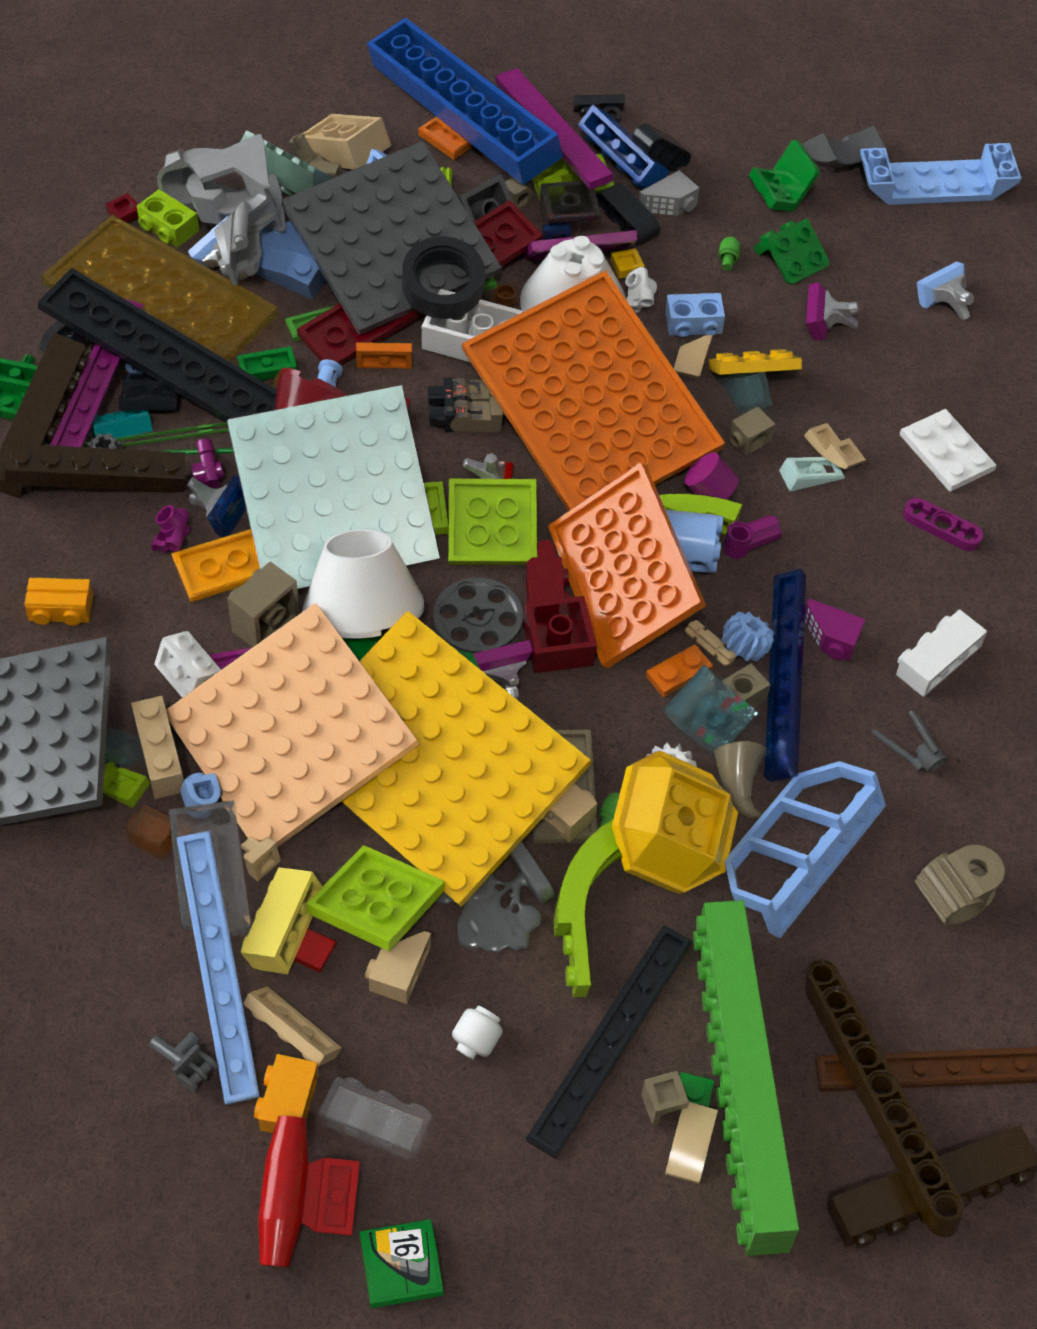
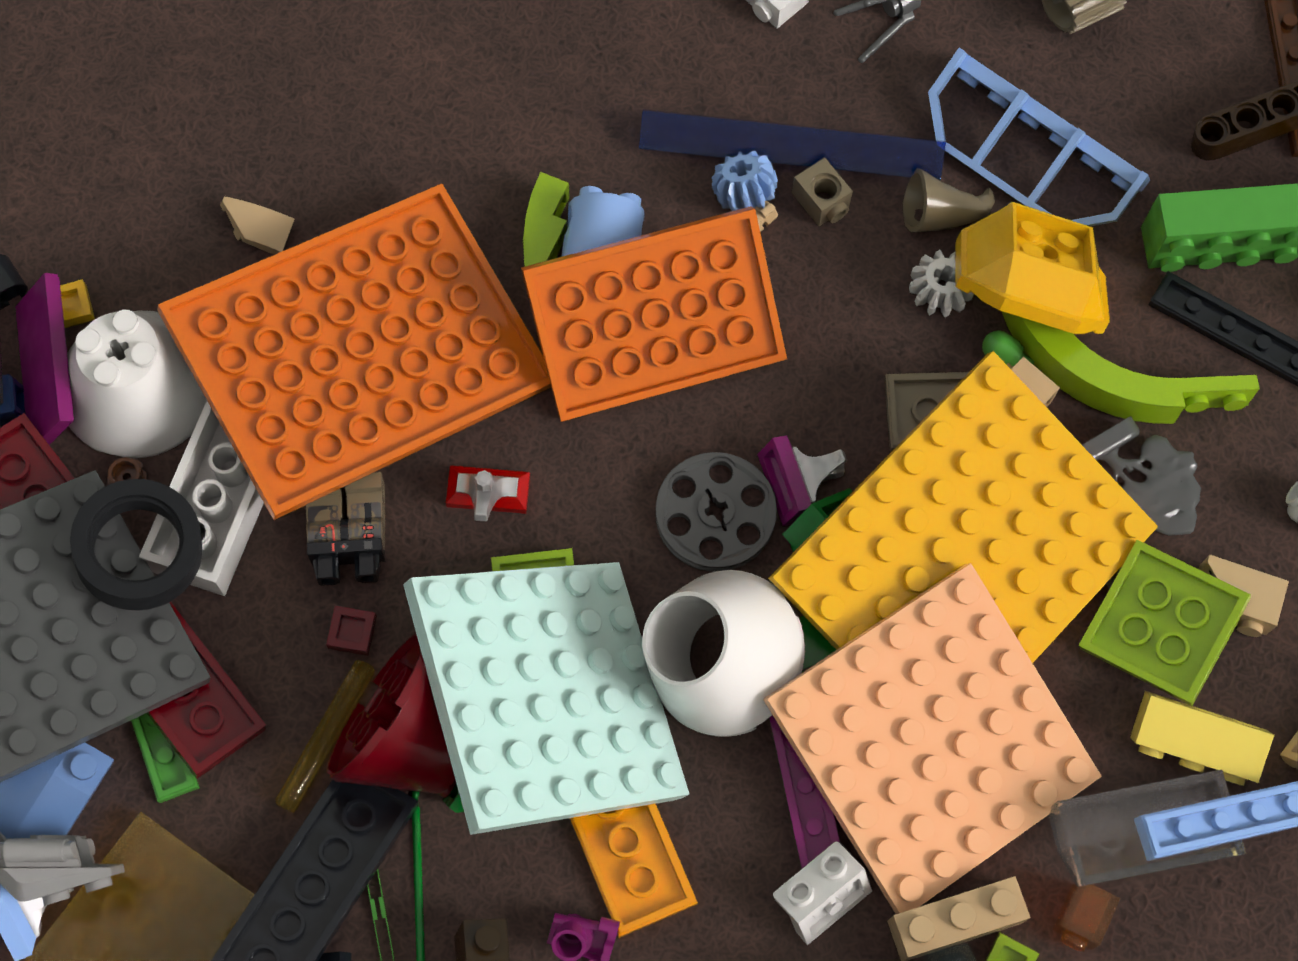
camera: 90 degrees left, 15 degrees up
light blue plate [180,773,220,816] -> none
clear blue piece [187,475,246,537] -> none
magenta plate [192,439,225,488] -> none
dark tan brick [227,561,300,647] -> none
green plate [237,346,297,380] -> none
tan tile [241,836,281,882] -> none
red tile [294,929,336,973] -> none
light blue bush [317,360,343,387] -> none
orange plate [356,342,412,369] -> none
lime plate [448,479,537,565] -> none
dark red brick [523,596,597,673] -> none
dark red hinge [525,539,570,603] -> none
white plate [625,267,657,313] -> none
orange plate [646,644,713,697] -> none
clear light blue slope [663,664,758,757] -> none
light blue brick [665,293,725,337] -> none
magenta piece [685,452,739,500] -> none
yellow plate [708,349,802,375] -> none
bright green cylinder [718,237,741,271] -> none
clear light blue slope [719,372,772,412] -> none
magenta piece [723,515,782,559] -> none
dark tan brick [729,407,776,455] -> none
green bracket [753,218,830,284] -> none
light aqua slope [779,457,845,491] -> none
magenta slope [803,599,866,662] -> none
tan slope [804,423,866,469] -> none
piece [806,282,860,341] -> none

